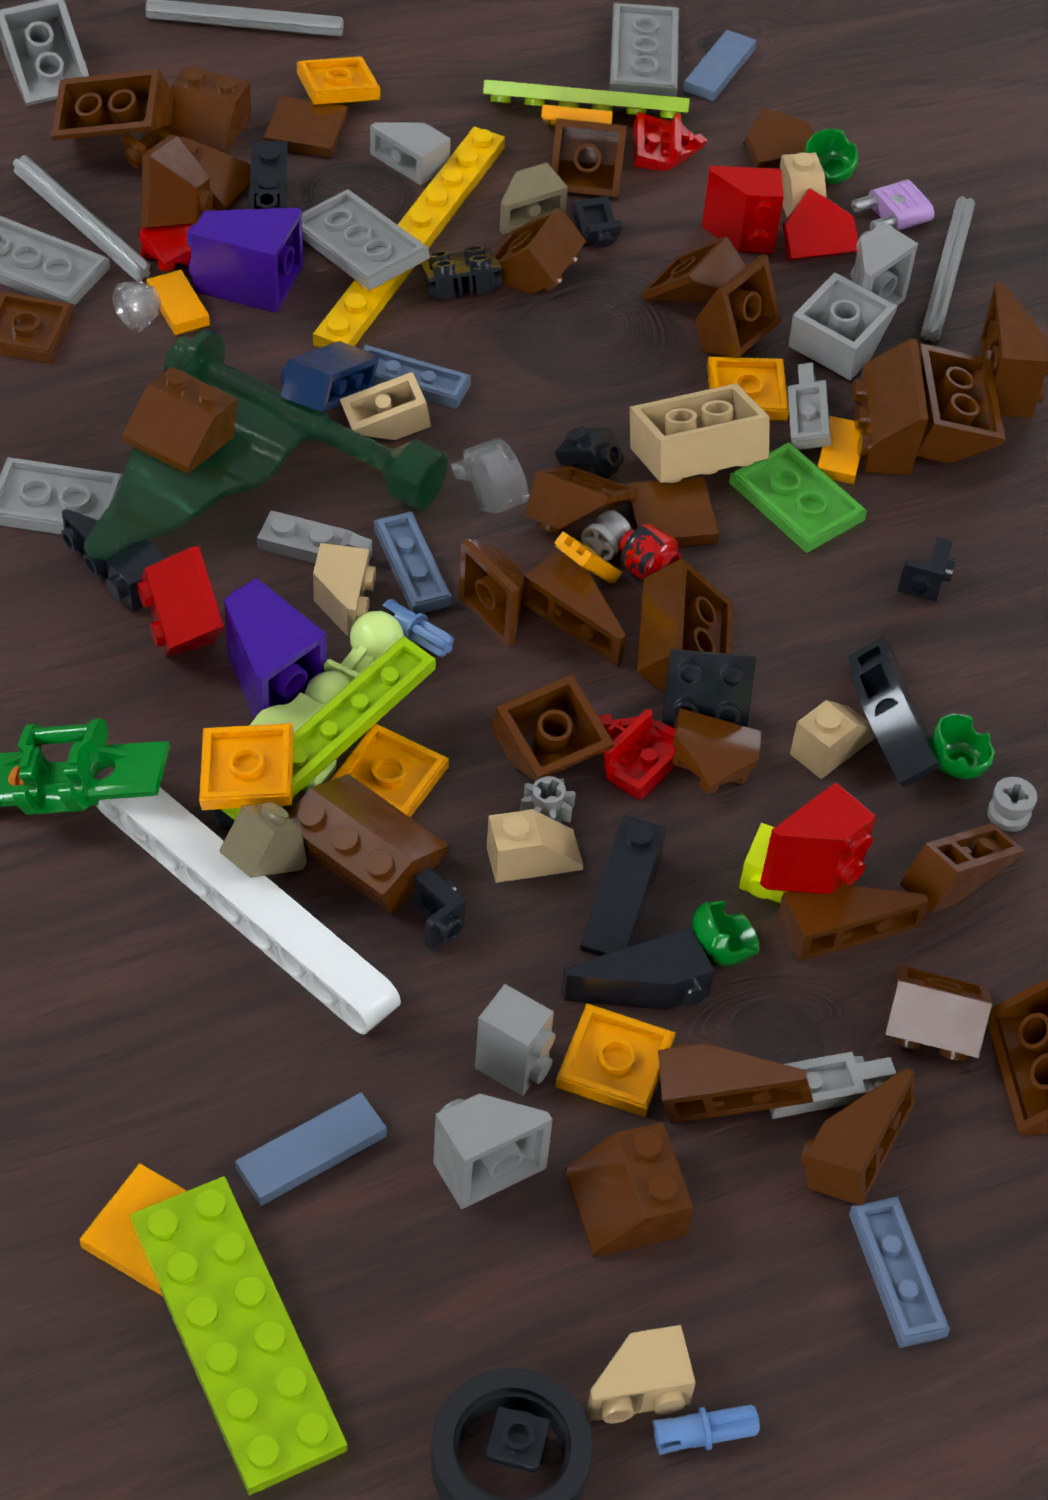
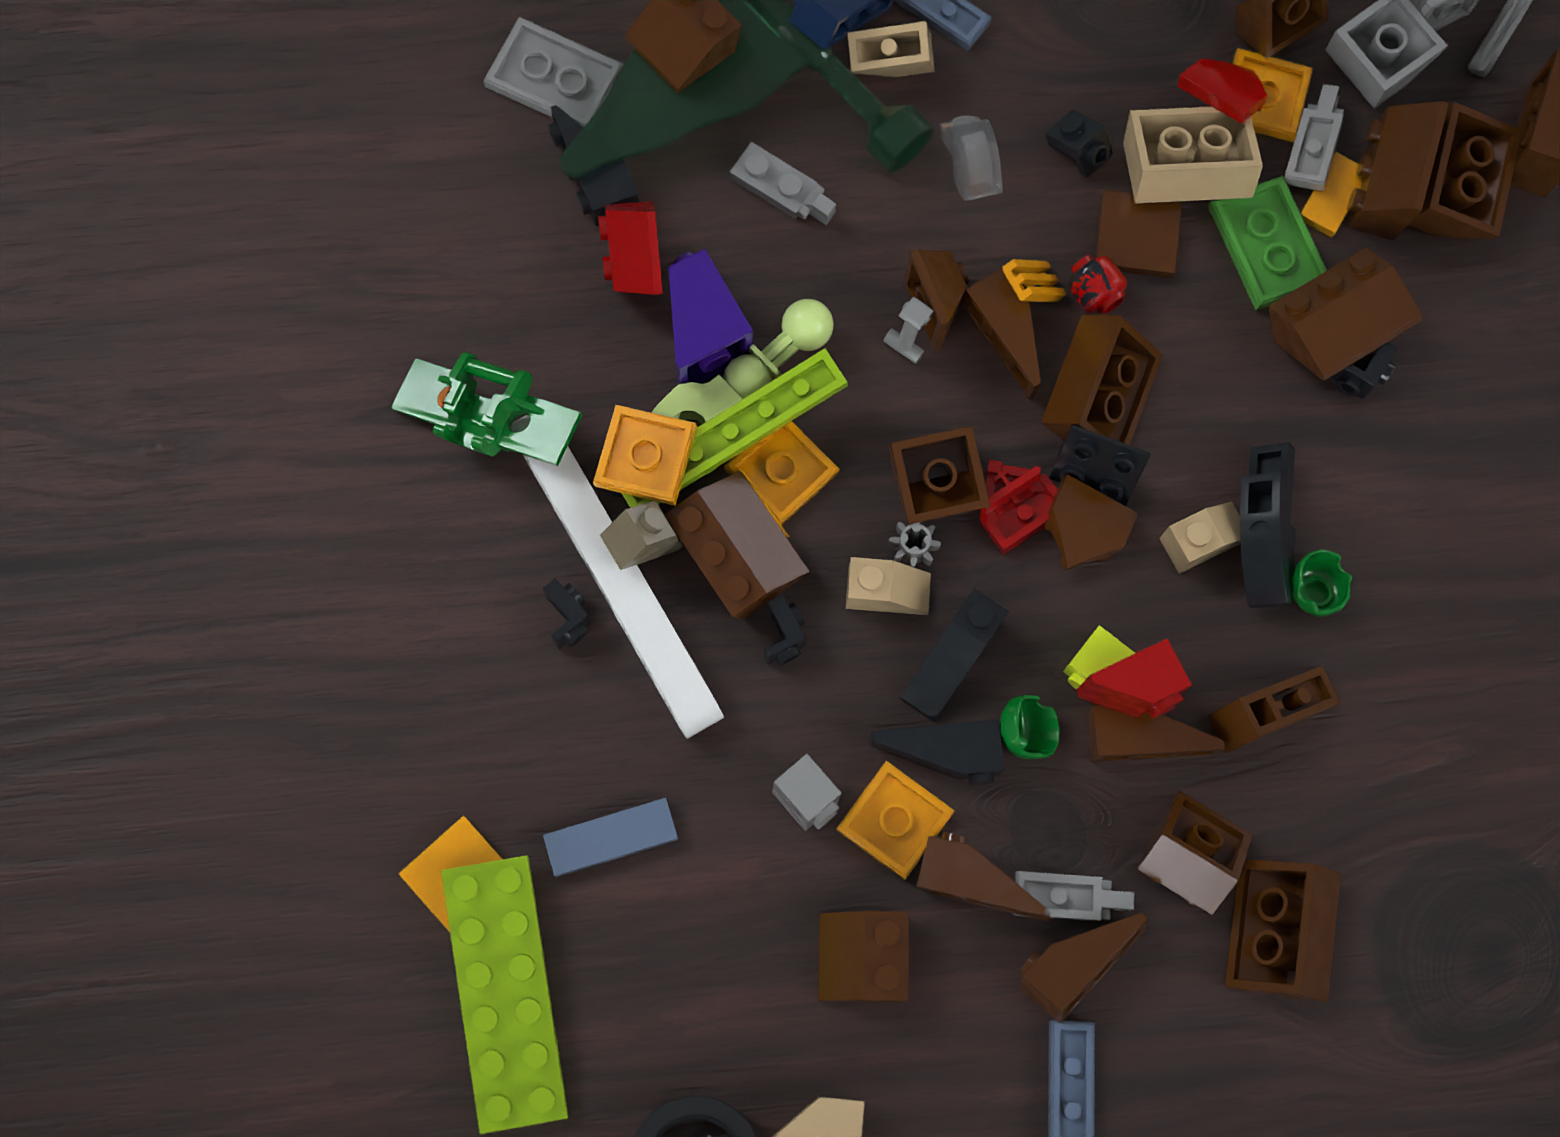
camera: 15 degrees right, 25 degrees up
tan slope [313,543,376,637] -> none
sand blue tile [374,512,452,614] -> none
medium blue axle [379,599,454,657] -> none
light grey slope [433,1093,553,1209] -> none
reddish brown slope [524,465,639,533] -> none
light grey wheel [581,510,631,561] -> none
light grey wheel [987,777,1037,832] -> none
none -> black bracket [543,578,591,650]
none -> light grey piece [883,297,934,364]
none -> red slope [1177,58,1267,124]
none -> reddish brown slope [1268,247,1423,381]

